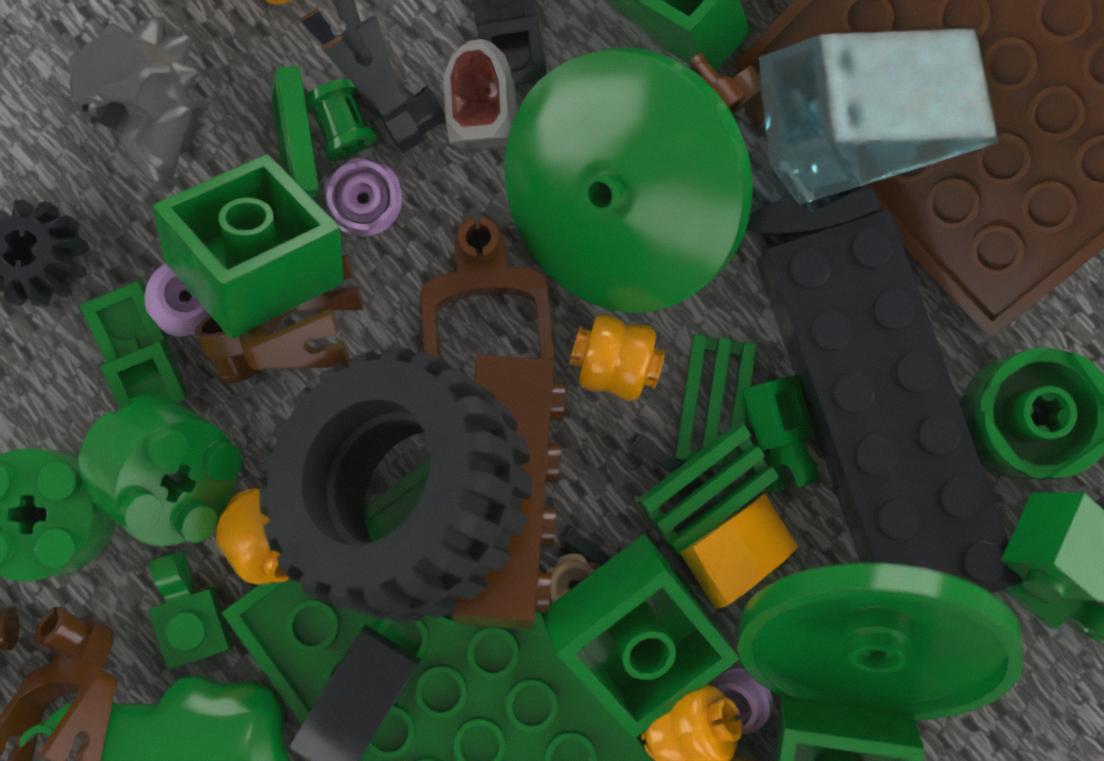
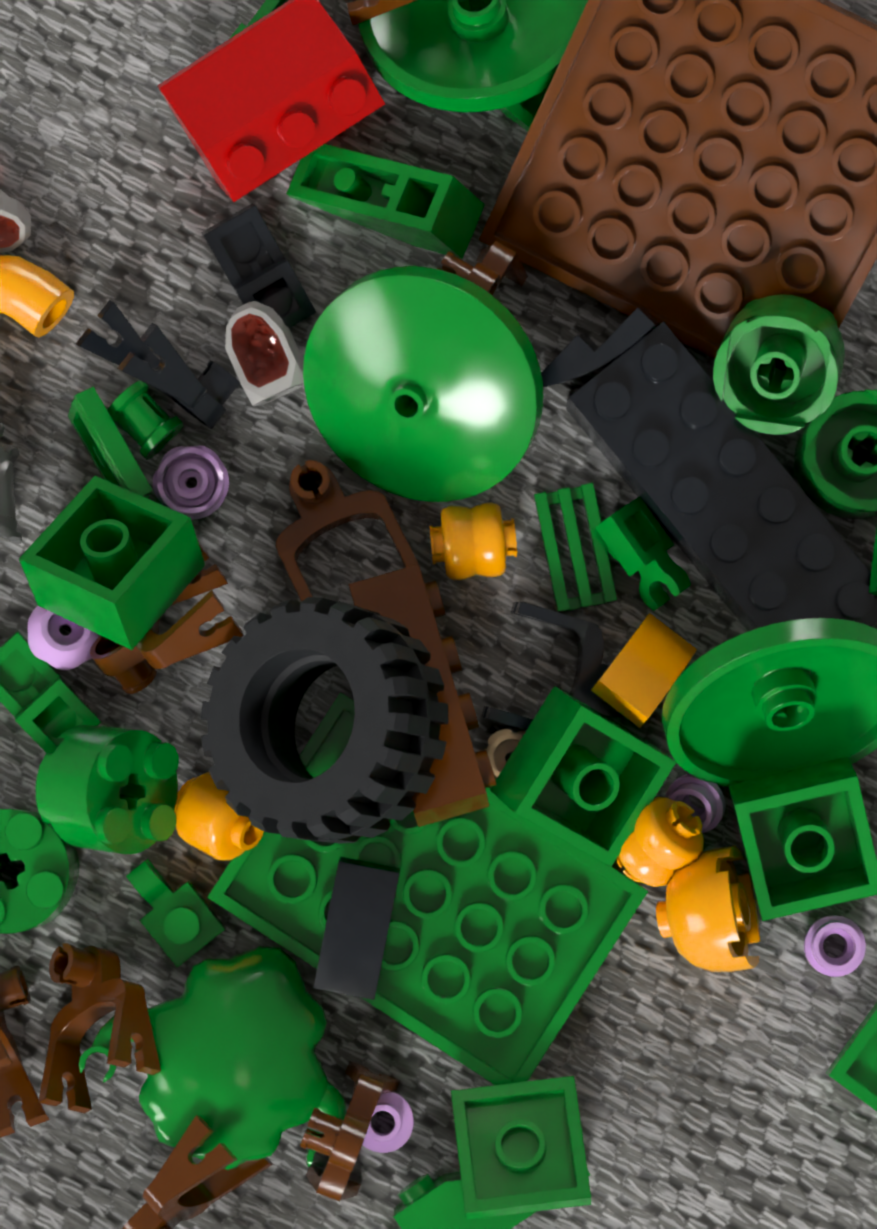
camera: 20 degrees left, 0 degrees up
green tile [636,424,779,555] -> none
clear light blue slope [759,29,998,205] -> none
none -> green brick [713,294,845,435]

